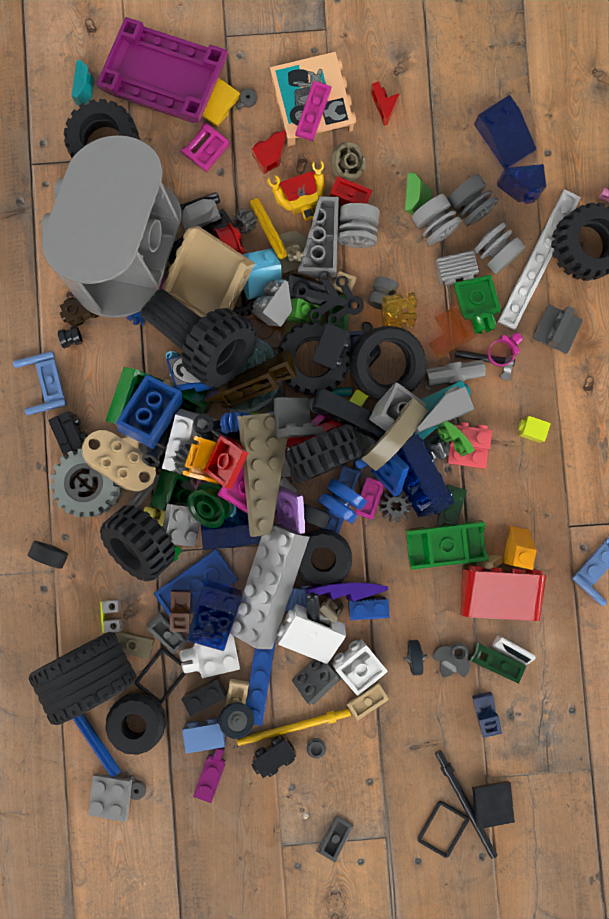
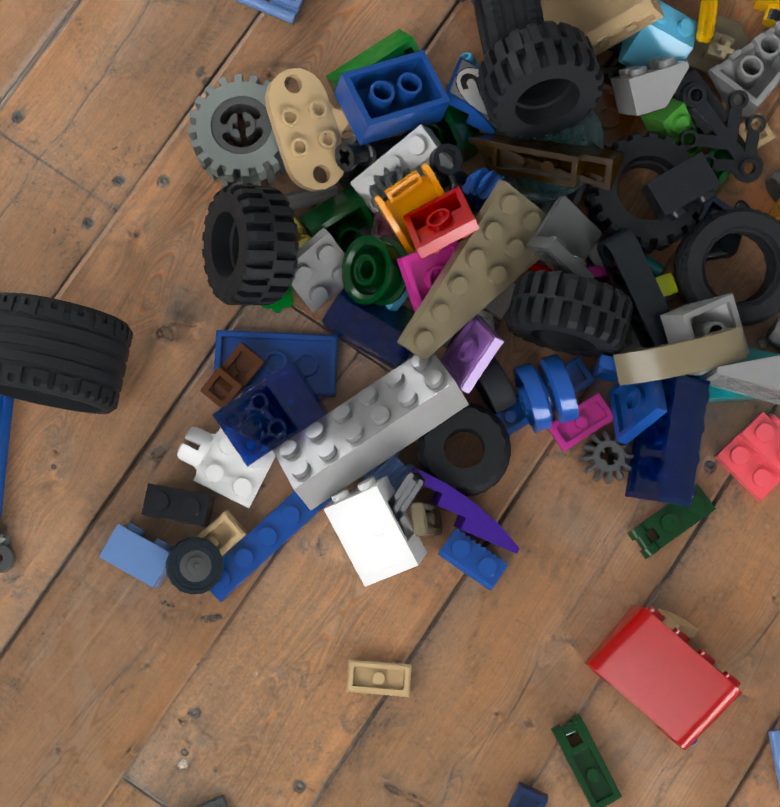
camera: 40 degrees right, 5 degrees down
black tyre [27,541,68,569] -> none
black brick [48,411,87,456] -> none
flat silver piece [100,599,122,633] -> none
black tyre [105,692,166,755] -> none
dark tan plate [115,631,154,659] -> none
black piece [135,648,186,704] -> none
dark grey slope [146,611,187,654] -> none
magenta hinge [193,747,226,803] -> none
yellow bar [237,708,351,746] -> none
black brick [252,735,296,778] -> none
dark grey bracket [292,659,341,705] -> none
dark grey plate [306,738,326,759] -> none
white plate [332,639,388,696] -> none
black wheel [403,640,427,675] -> none
green piece [405,520,489,570] -> none
dark grey gear [426,435,451,460] -> none
dark grey plate [433,642,470,677] -> none
bright green slope [437,421,475,457] -> none
white slope [491,635,536,665] -> none
light orange slope [502,526,537,570] -> none

